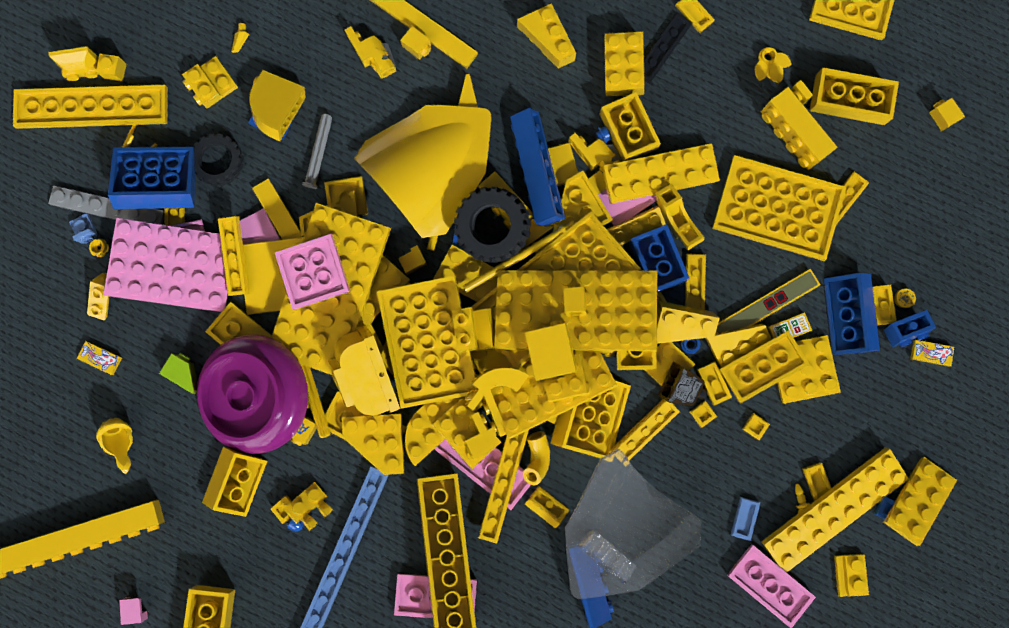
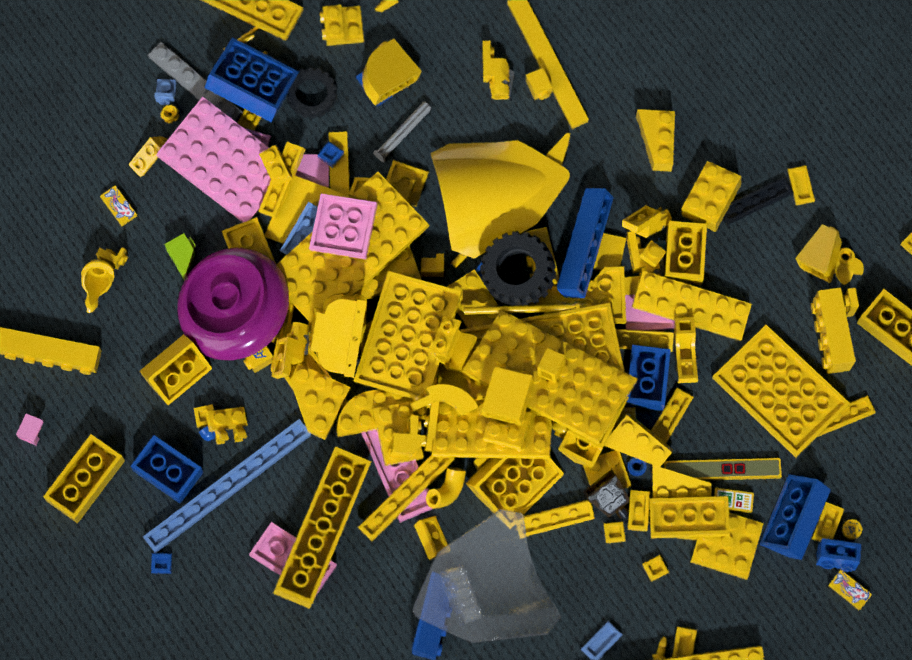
camera: 25 degrees right, 10 degrees down
none -> yellow bracket [96,247,128,270]
none -> blue brick [131,435,203,504]
none -> yellow plate [259,145,292,188]
none -> yellow plate [272,322,309,379]
none -> medium blue plate [280,202,318,255]
none -> blue tile [317,141,344,168]
none -> yellow plate [622,205,672,238]
none -> yellow plate [639,240,666,268]
none -> yellow slope [795,224,842,283]

